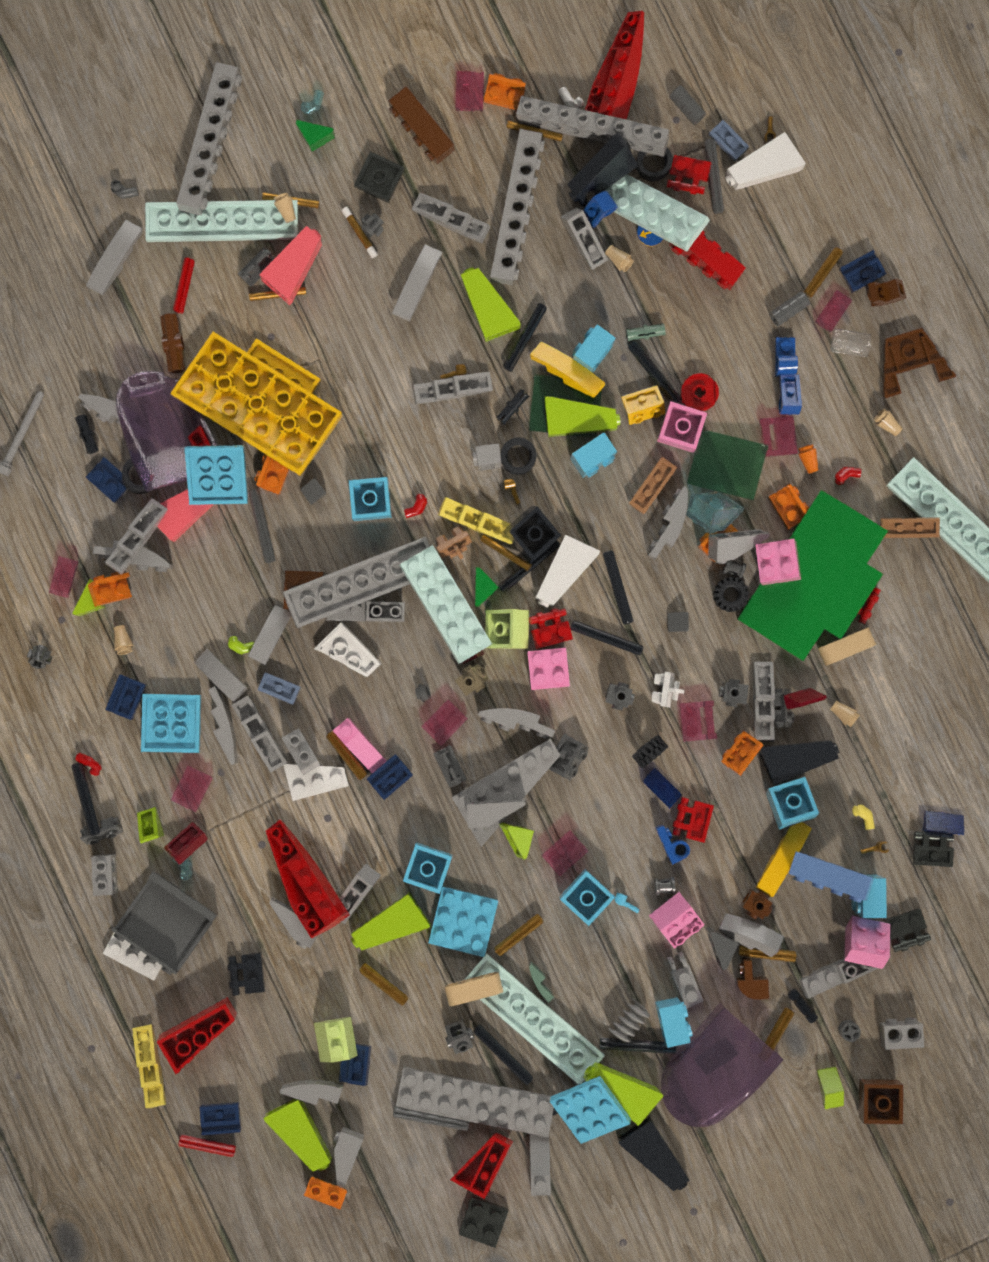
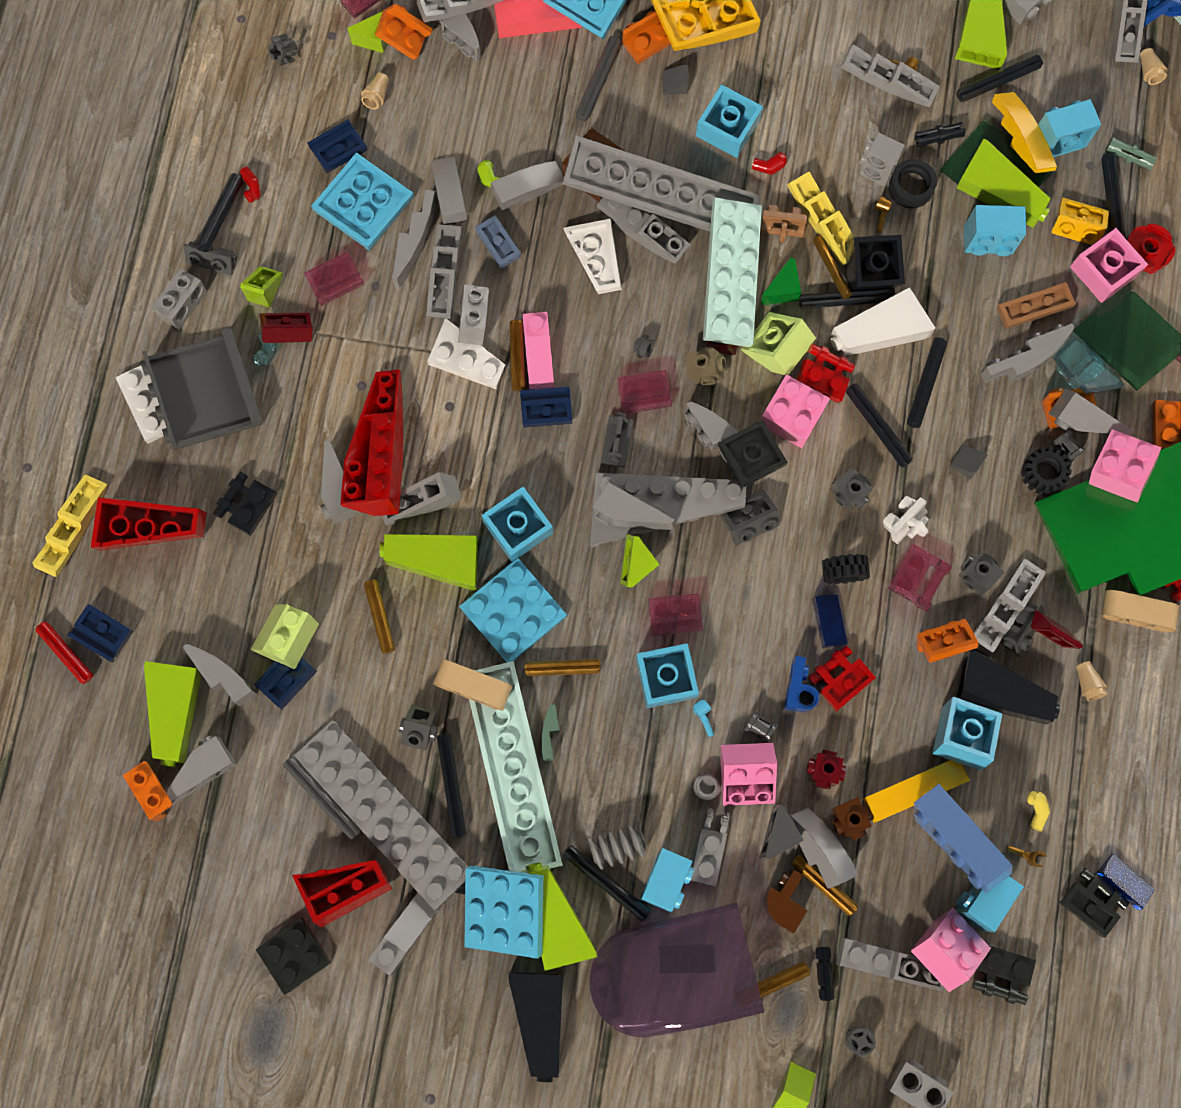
camera: 35 degrees right, 10 degrees down
none -> light grey plate [693,774,720,800]
none -> pearl dark grey plate [717,420,788,488]
none -> dark red brick [806,750,846,789]

